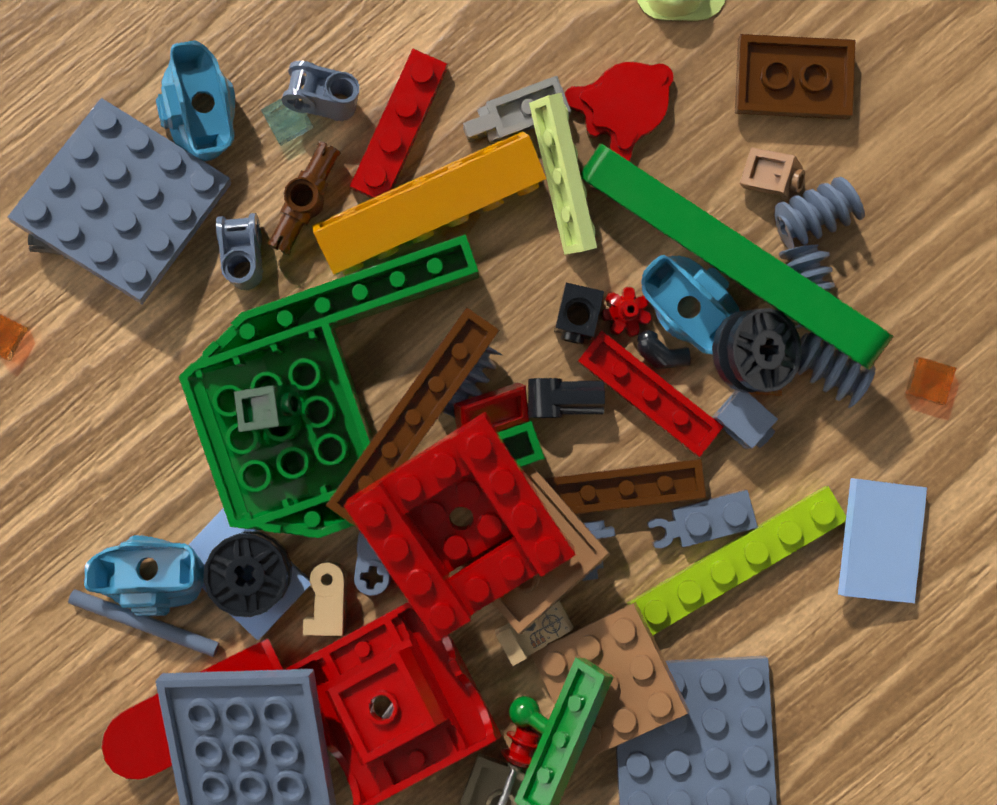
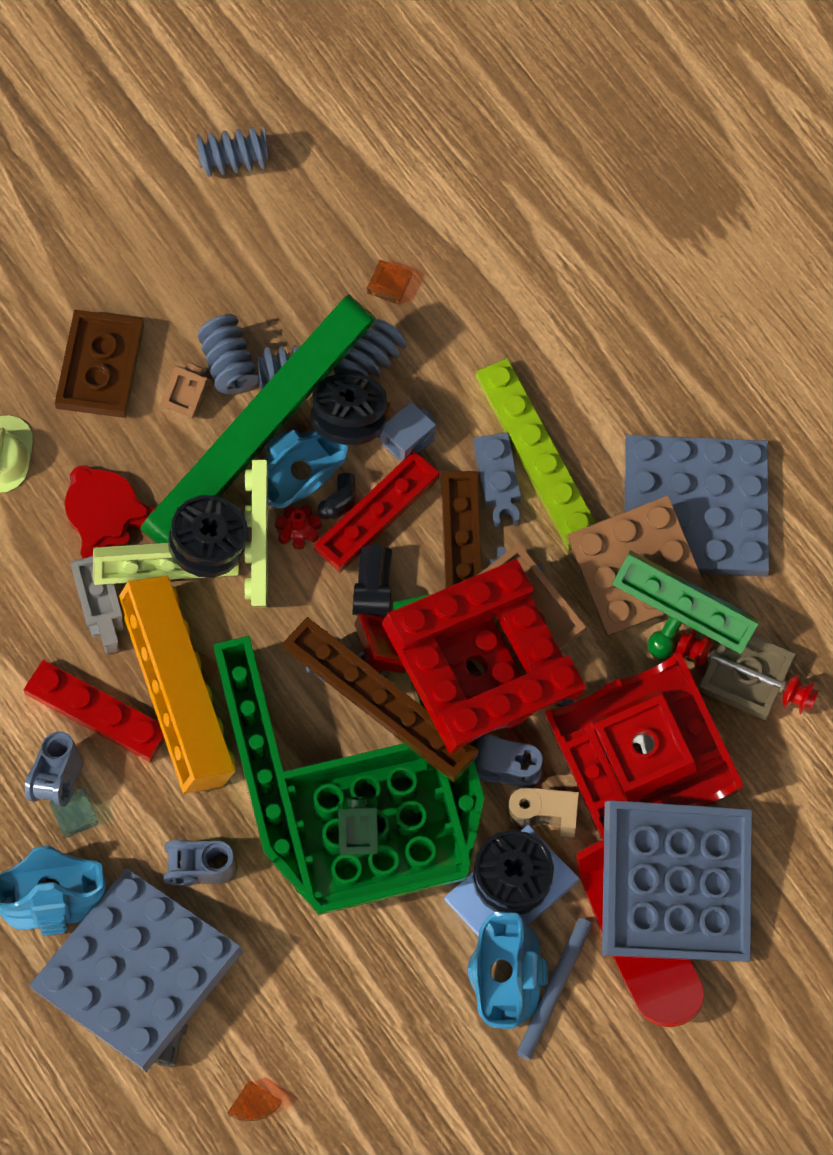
camera: 85 degrees left, 20 degrees down
reddish brown pin [267,141,341,255] -> none
tan leg [495,600,574,666] -> none
black brick [554,282,604,344] -> none
light blue tile [838,478,927,604] -> none
none -> black wheel [168,495,248,578]
none -> yellowish green plate [245,460,268,608]

